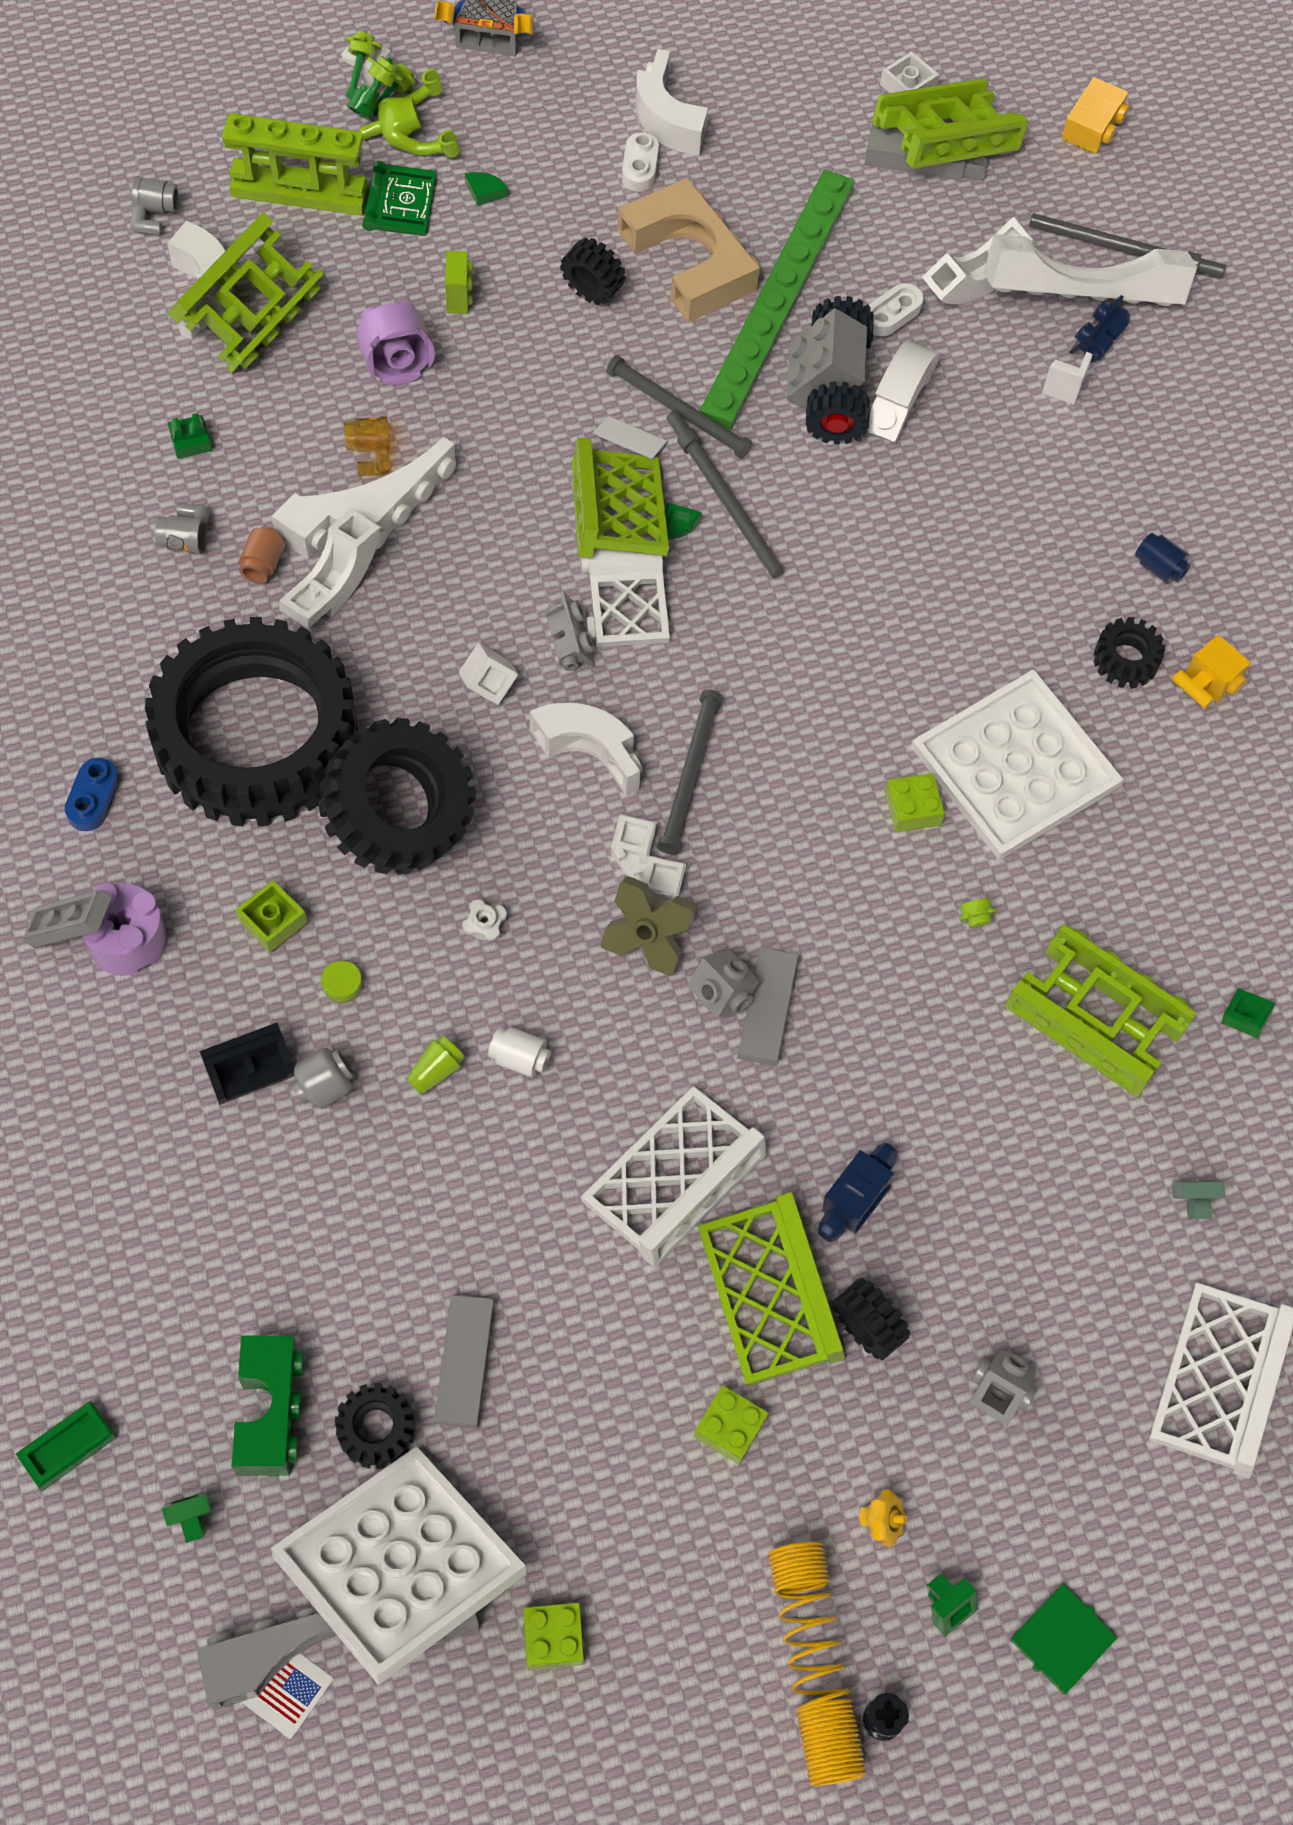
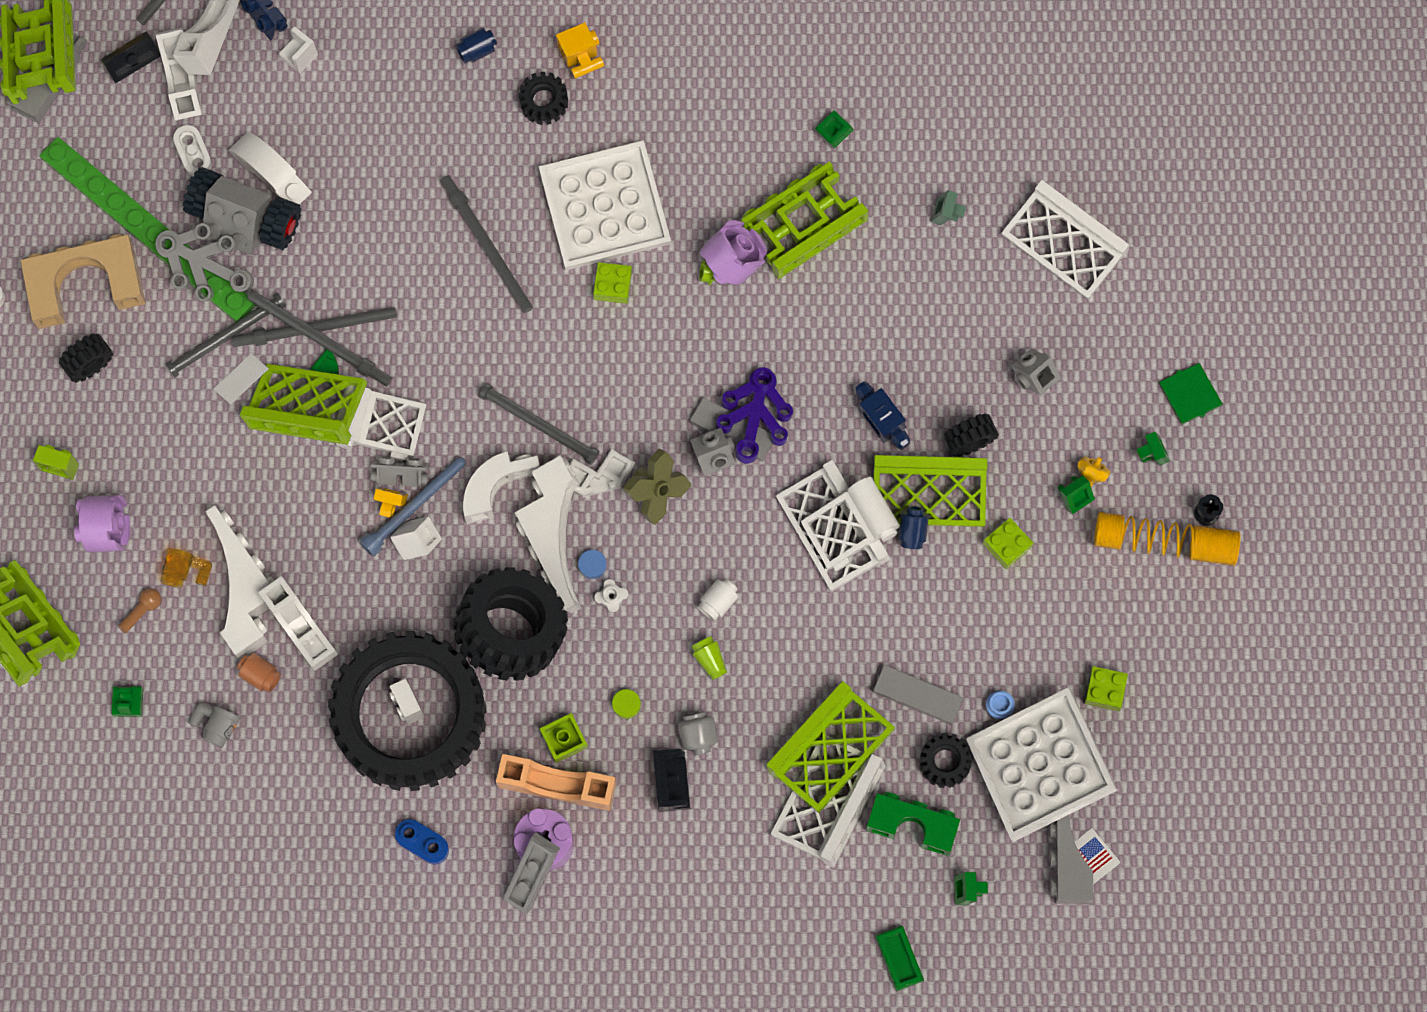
camera: 65 degrees left, 10 degrees up
none -> black plate [101,31,161,84]
none -> medium nougat bar [118,588,162,633]
none -> light grey plant [155,223,254,302]
none -> dark grey bar [247,290,393,387]
none -> sand blue piece [358,457,466,557]
none -> yellow tile [373,487,408,518]
none -> white piece [389,678,424,725]
none -> dark grey bar [441,175,533,313]
none -> light nougat arch [496,754,617,811]
none -> white arch [515,455,581,614]
none -> medium blue tile [578,550,607,579]
none -> lavender brick [700,220,767,285]
none -> dark purple plant [716,367,793,464]
none -> lime fence [766,681,895,813]
none -> white fence [770,734,886,868]
none -> white piece [800,477,900,571]
none -> dark blue brick [898,506,929,549]
none -> light blue plate [986,691,1015,719]
none -> green tile [1058,476,1095,515]

